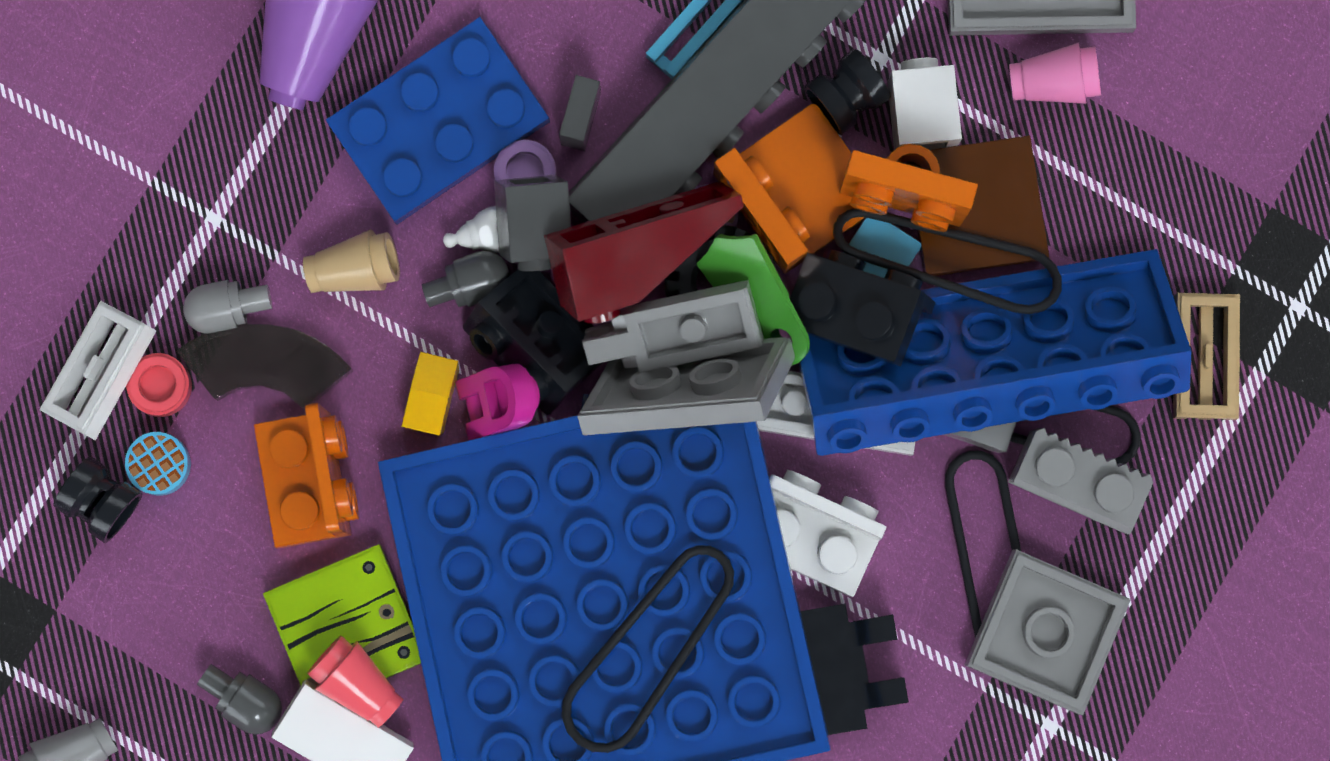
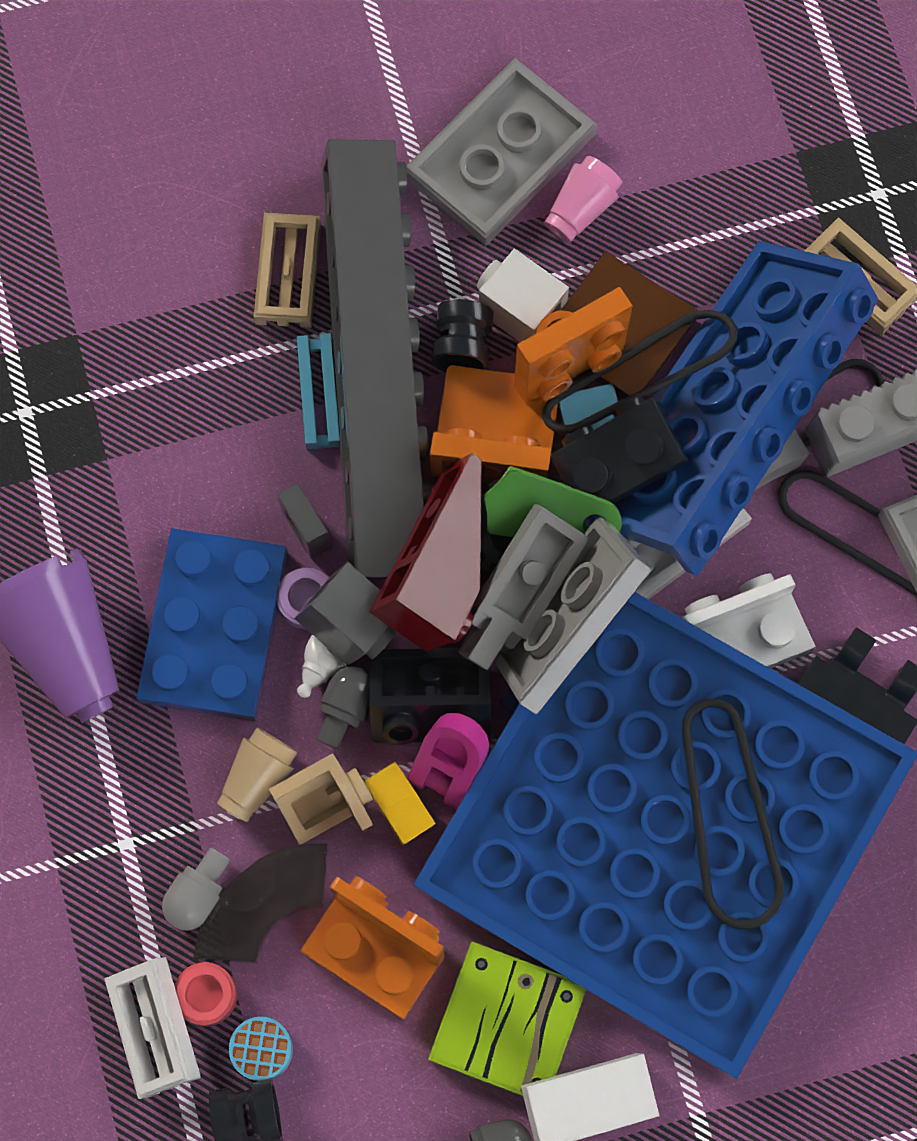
camera: 45 degrees left, 10 degrees down
coral cone [307,636,403,728] -> none
none -> tan bracket [269,753,373,845]

